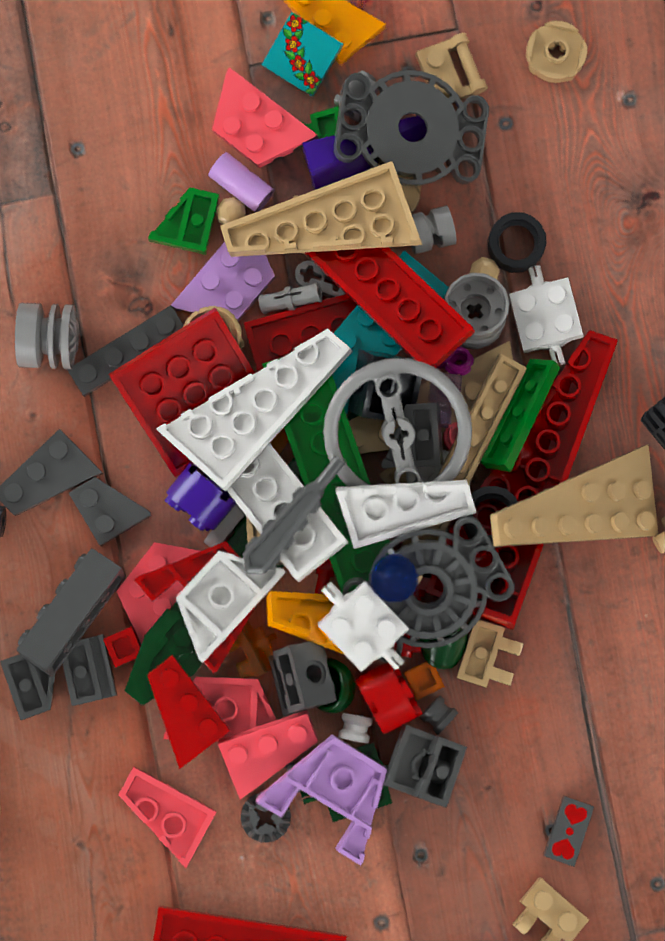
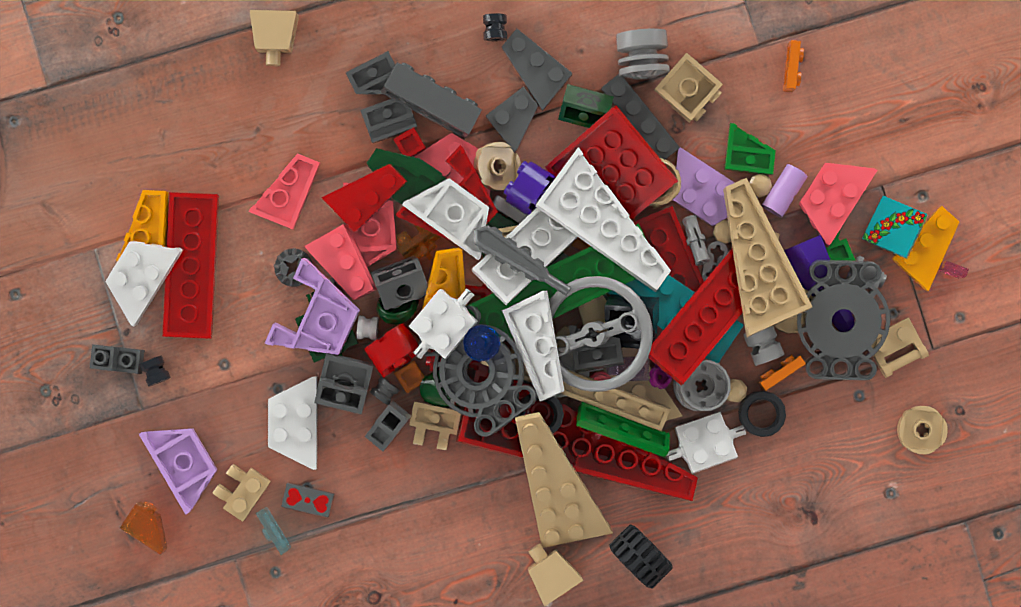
camera: 90 degrees right, 5 degrees up
none -> clear light blue plate [256,507,291,555]
none -> white wing [268,376,318,470]
none -> dark grey brick [364,401,412,451]
none -> tan plate [474,142,521,191]
none -> dark green brick [558,84,614,128]
none -> tan plate [654,53,723,123]
none -> tan tile [713,220,731,244]
none -> orange plate [757,355,806,391]
none -> orange plate [783,40,804,92]

